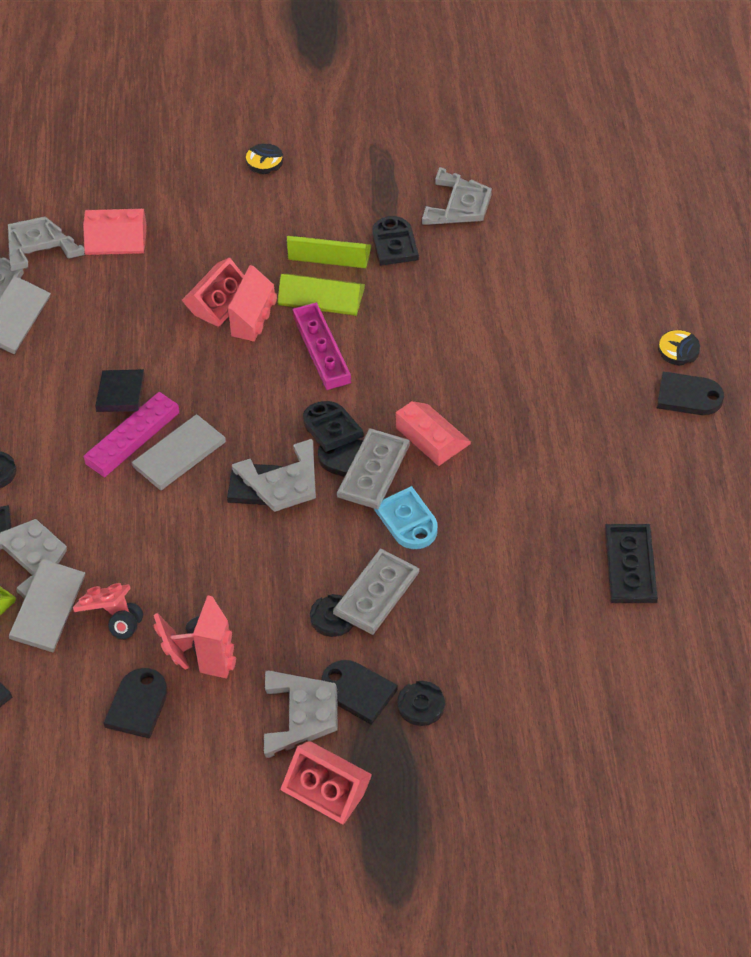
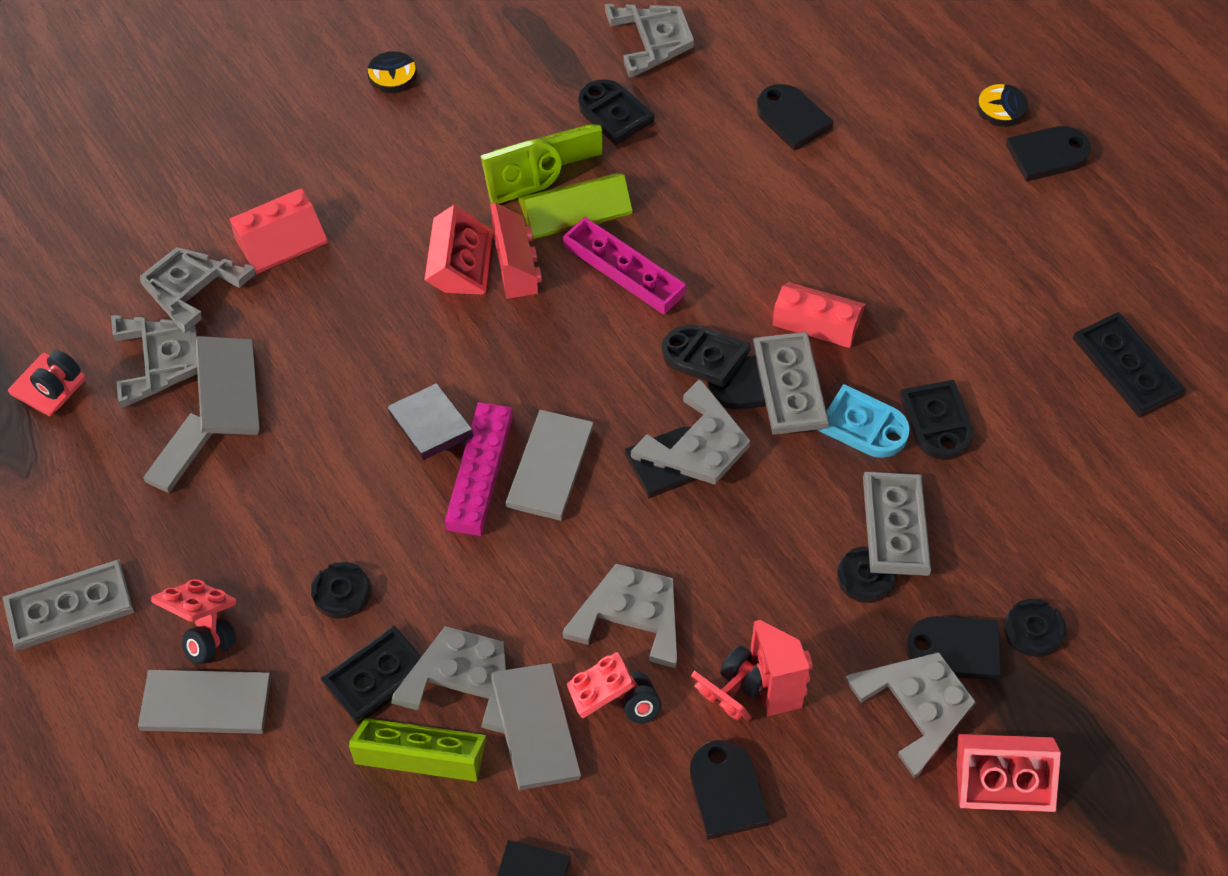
camera: 30 degrees left, 5 degrees up
none -> lime tile [481,139,561,204]
none -> light grey wing [562,564,677,668]
none -> black tile [757,84,834,151]
none -> black tile [900,380,973,460]

